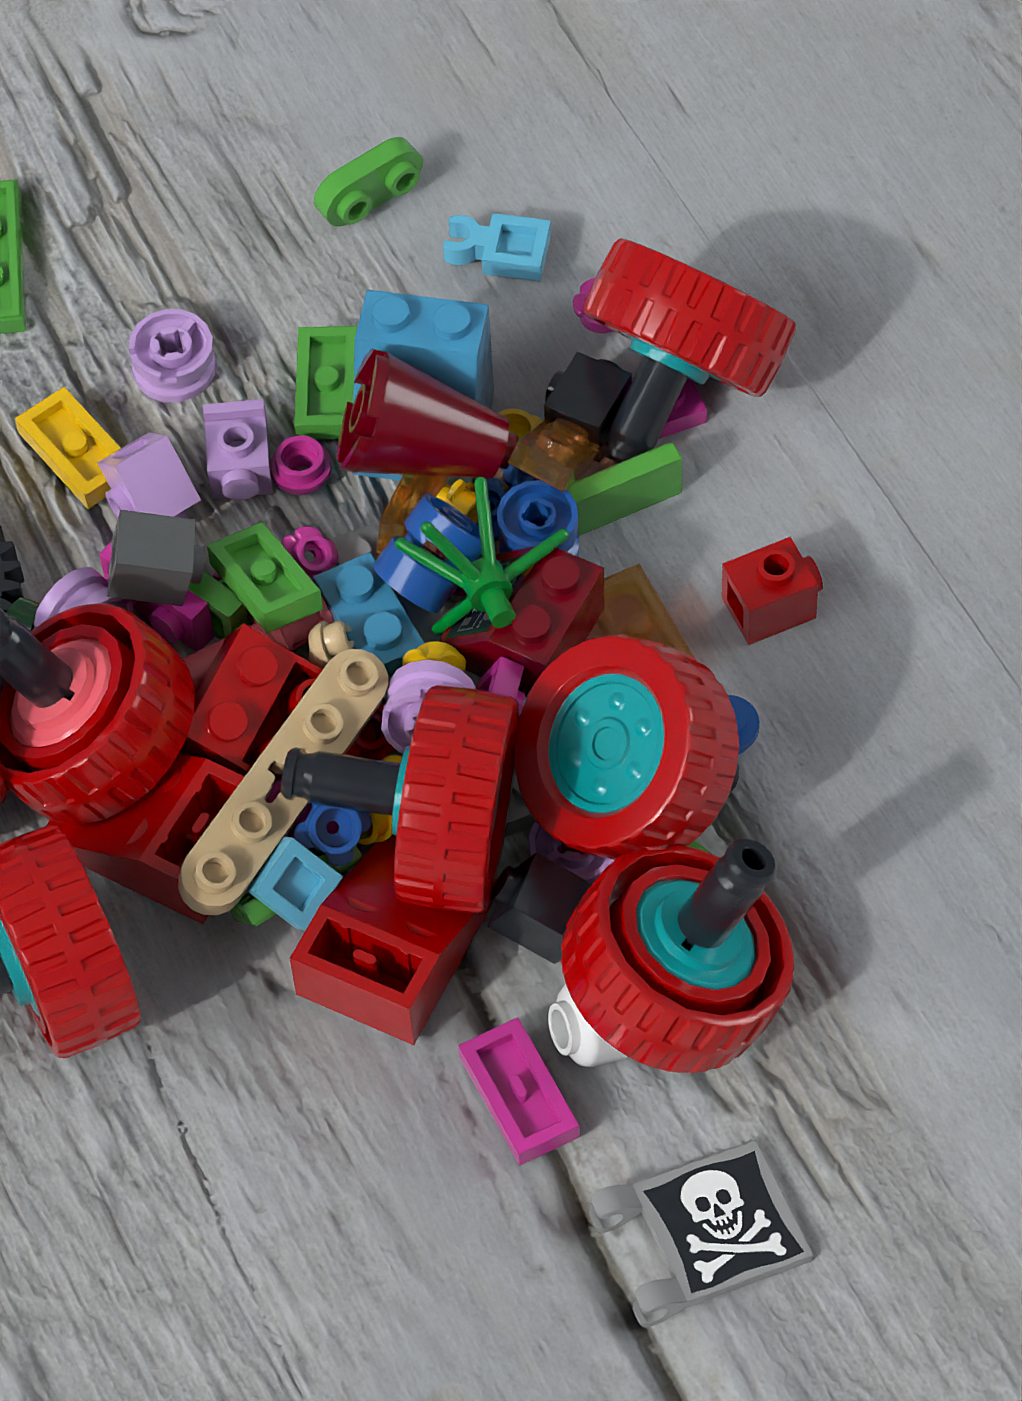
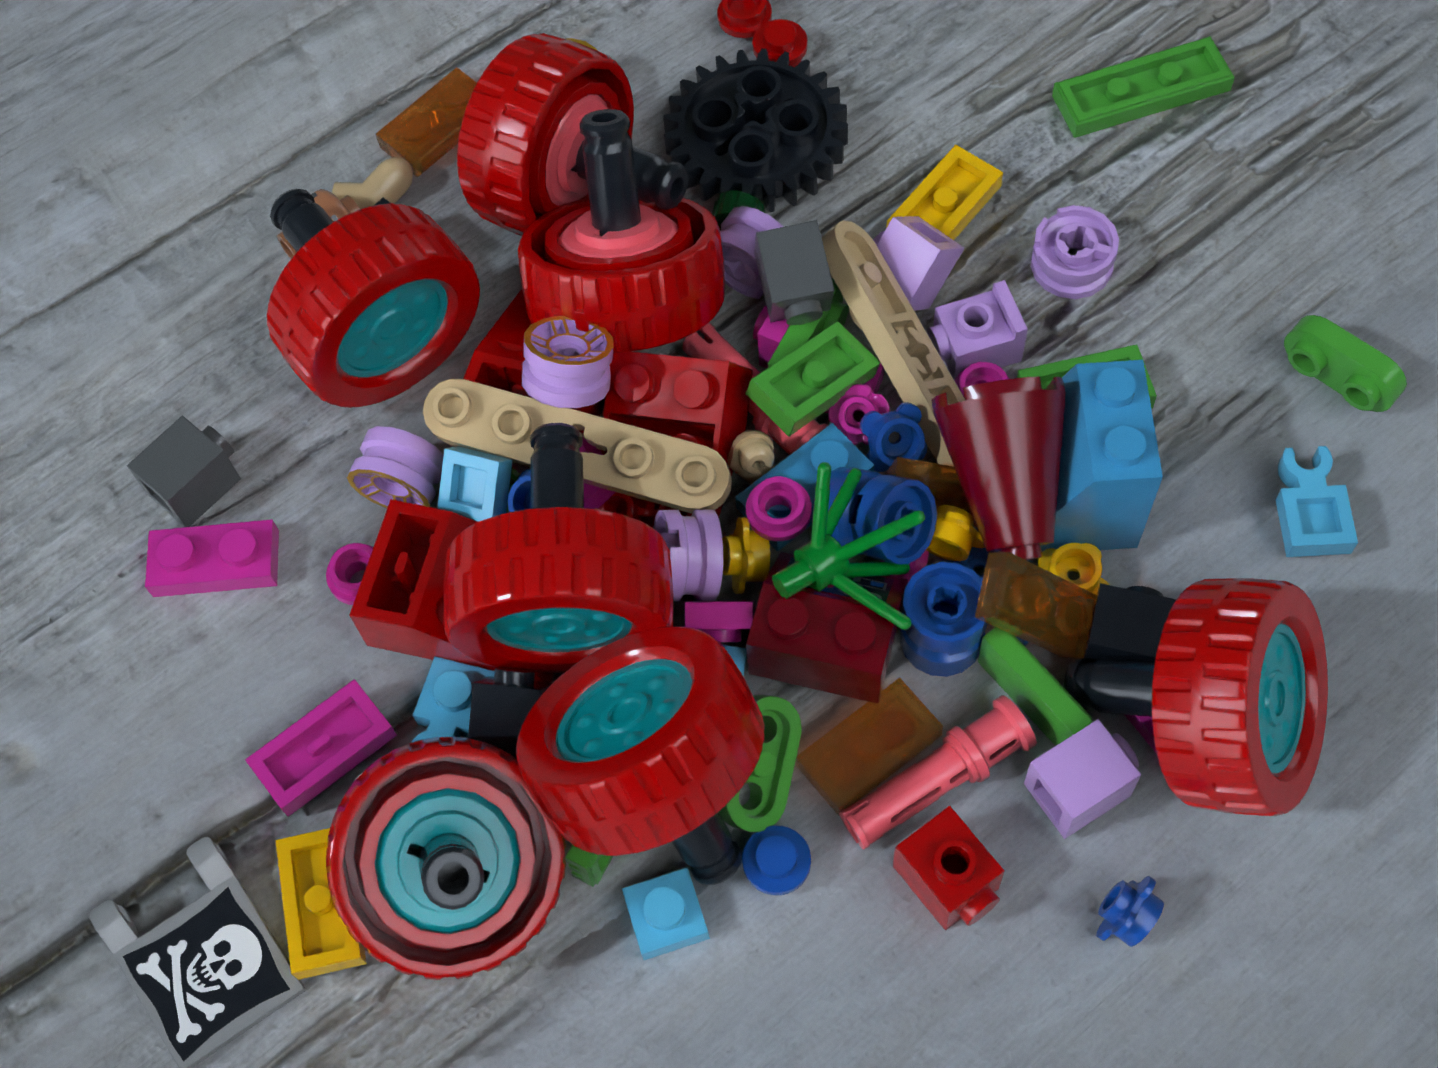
camera: 80 degrees right, 5 degrees up
none -> dark grey brick [127,415,241,527]
none -> dark pink plate [145,519,279,597]
none -> yellow plate [275,828,367,980]
none -> dark pink plate [326,543,373,605]
none -> lavender wheel [347,426,444,508]
none -> medium azure plate [412,656,495,742]
none -> lavender wheel [522,316,614,408]
none -> medium azure plate [622,867,710,960]
none -> dark pink plate [746,476,812,541]
none -> tan piece [822,220,965,494]
none -> coral pin [839,695,1037,850]
none -> blue plate [860,402,927,472]
none -> lavender brick [1024,719,1141,839]
none -> blue plate [1096,876,1164,947]

